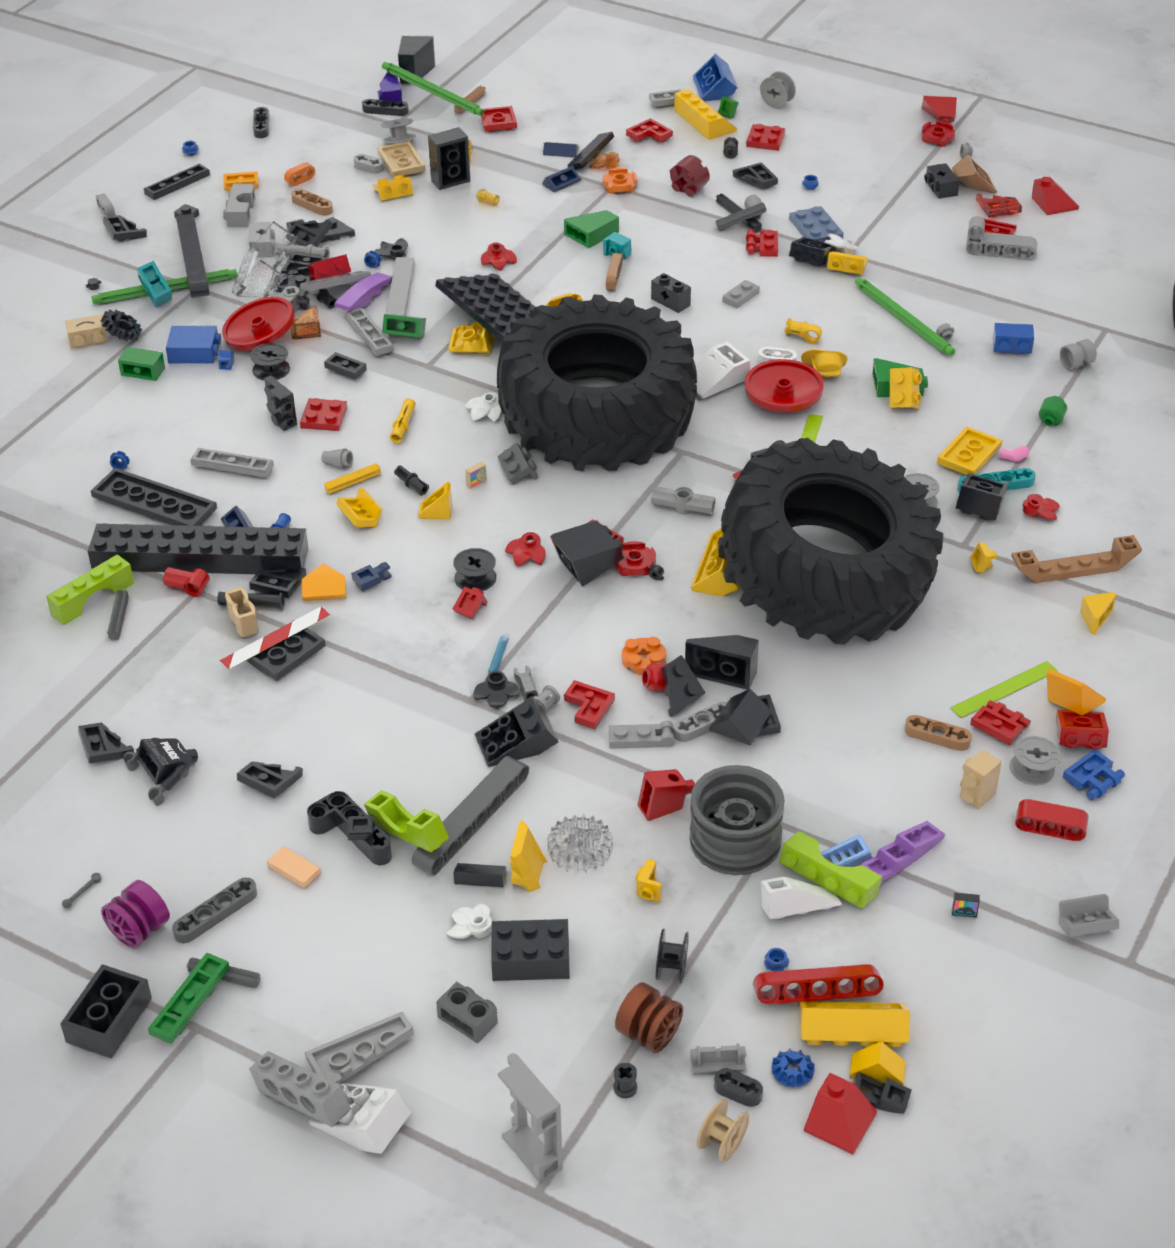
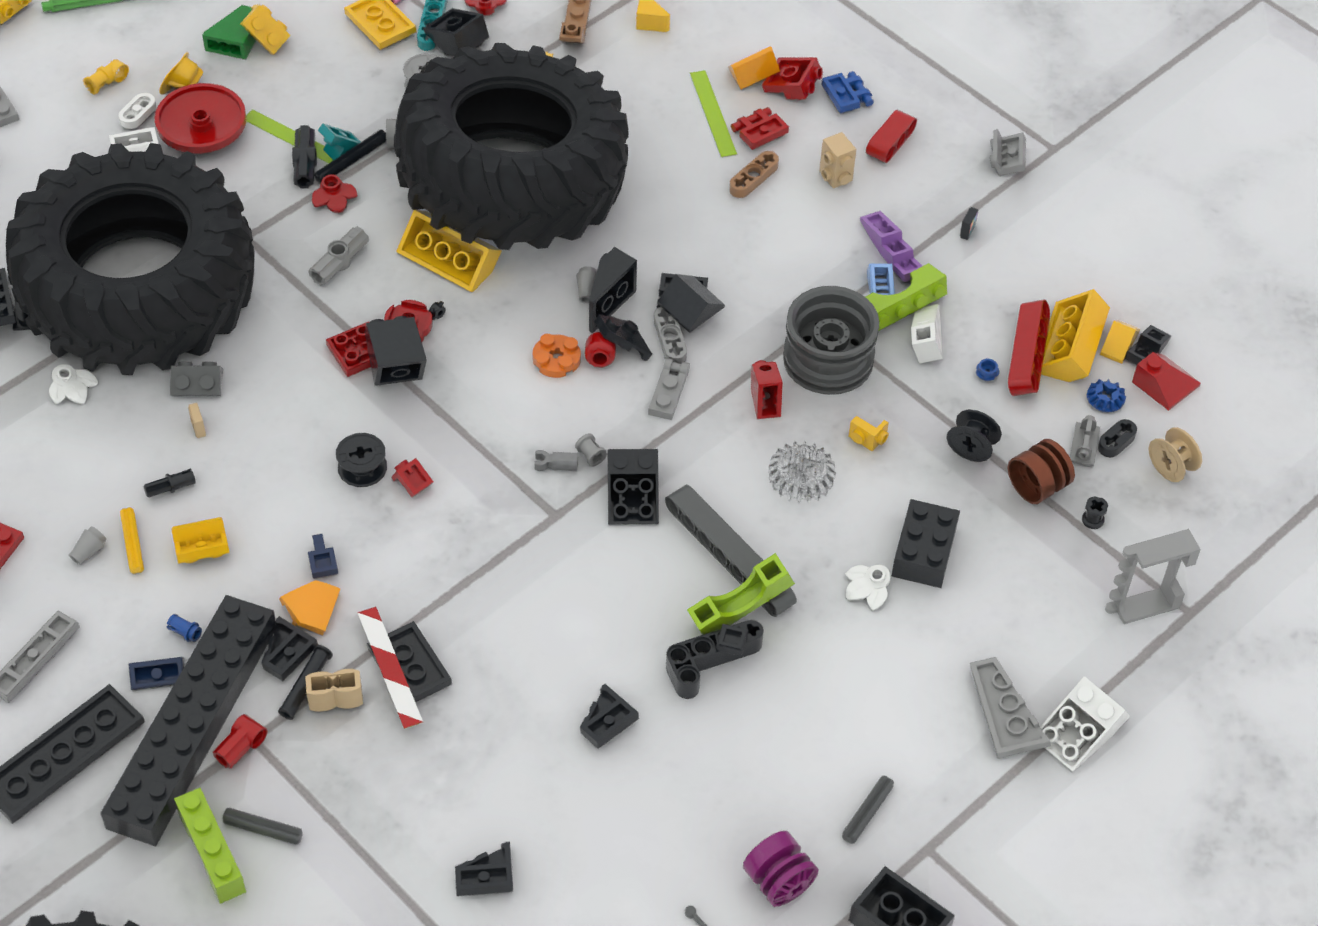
camera: 75 degrees left, 10 degrees up
black torso [123,738,198,806] -> none
green hinge [148,952,230,1044] -> none
dark grey beam [172,877,257,943] -> none
light grey brick [249,1051,351,1127] -> none
light nougat tile [267,846,321,889] -> none
yellow pin [390,398,416,443] -> none
yellow slope [418,481,452,519] -> none
dark grey brick [436,982,498,1044] -> none
black slope [453,863,506,887] -> none
black plate [473,671,519,708] -> none
medium azure piece [488,633,509,674] -> none
red plate [505,532,546,567] -> none
yellow slope [510,820,548,892] -> none
red plate [564,680,615,729] -> none
light grey piece [1009,736,1061,786] -> none

